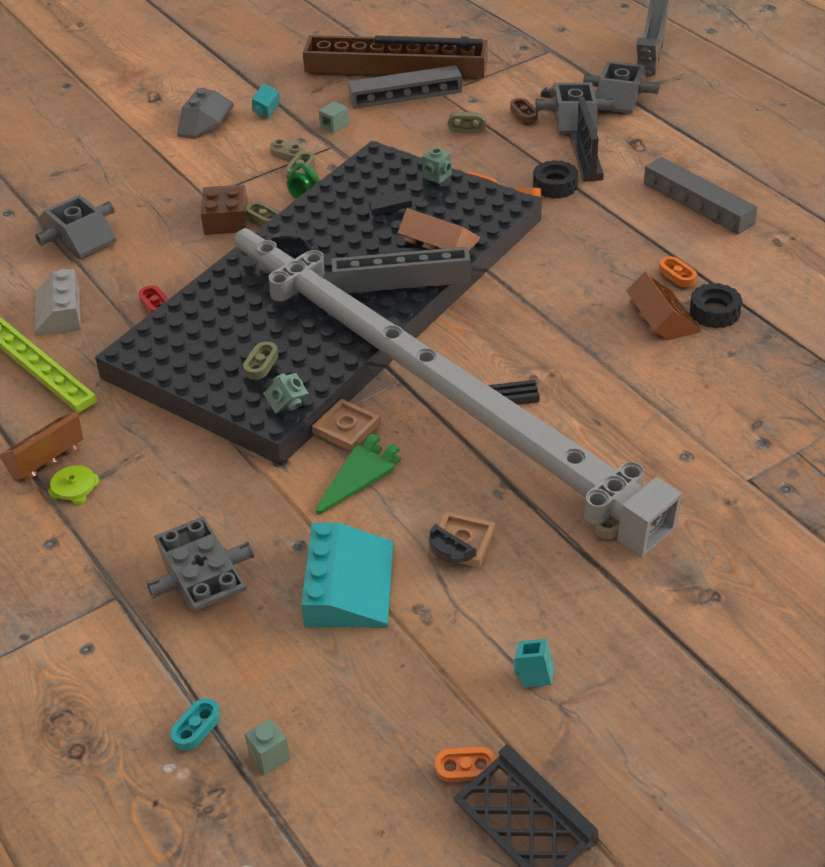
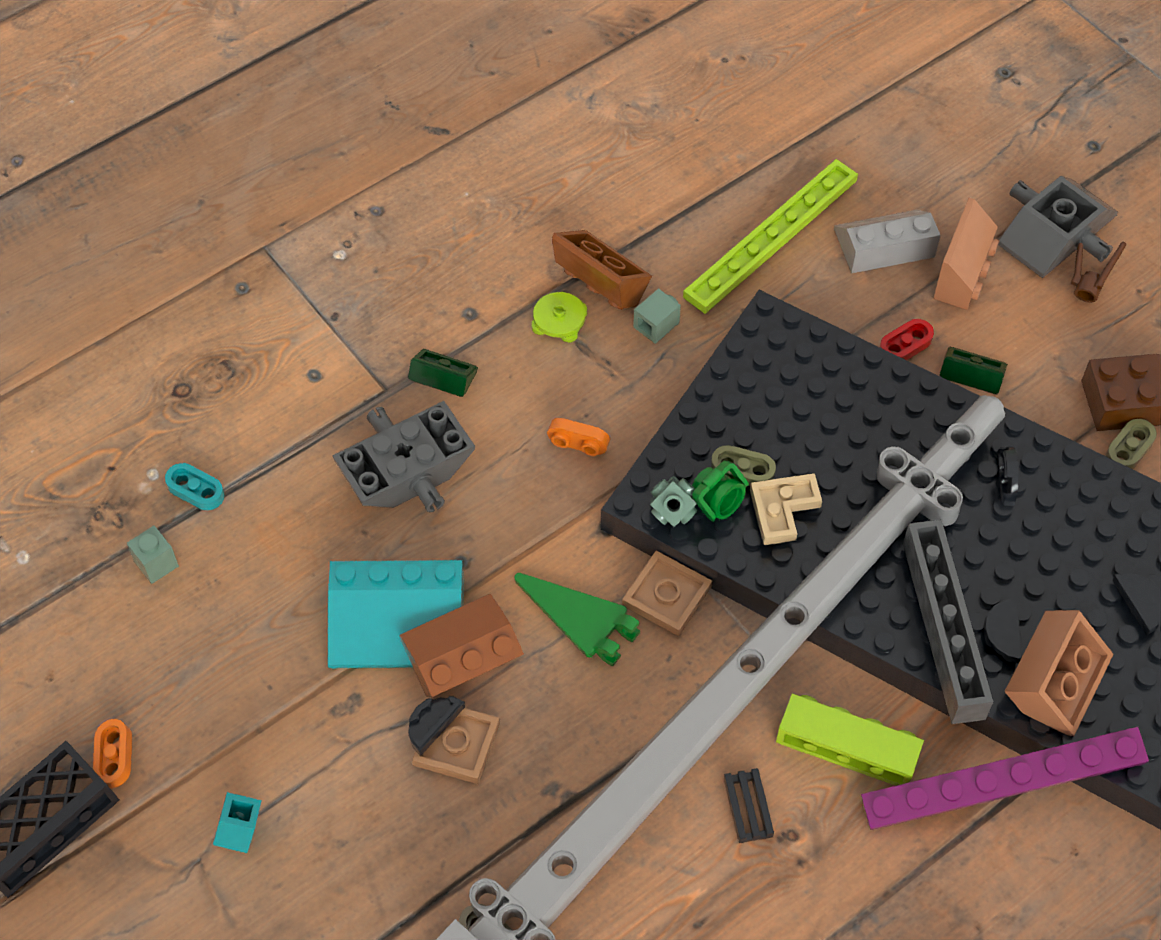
camera: 85 degrees right, 15 degrees up
none -> dark orange slope [399,593,524,697]
none -> dark green slope [408,349,478,397]
none -> orange plate [547,418,610,456]
none -> sand green brick [633,288,681,344]
none -> green piece [692,460,749,521]
none -> tan plate [750,473,822,545]
none -> lime brick [776,693,924,786]
none -> magenta plate [861,727,1149,830]
none -> nougat slope [933,197,1000,310]
none -> dark green slope [940,346,1008,394]
none -> reddish brown plant [1071,241,1126,303]

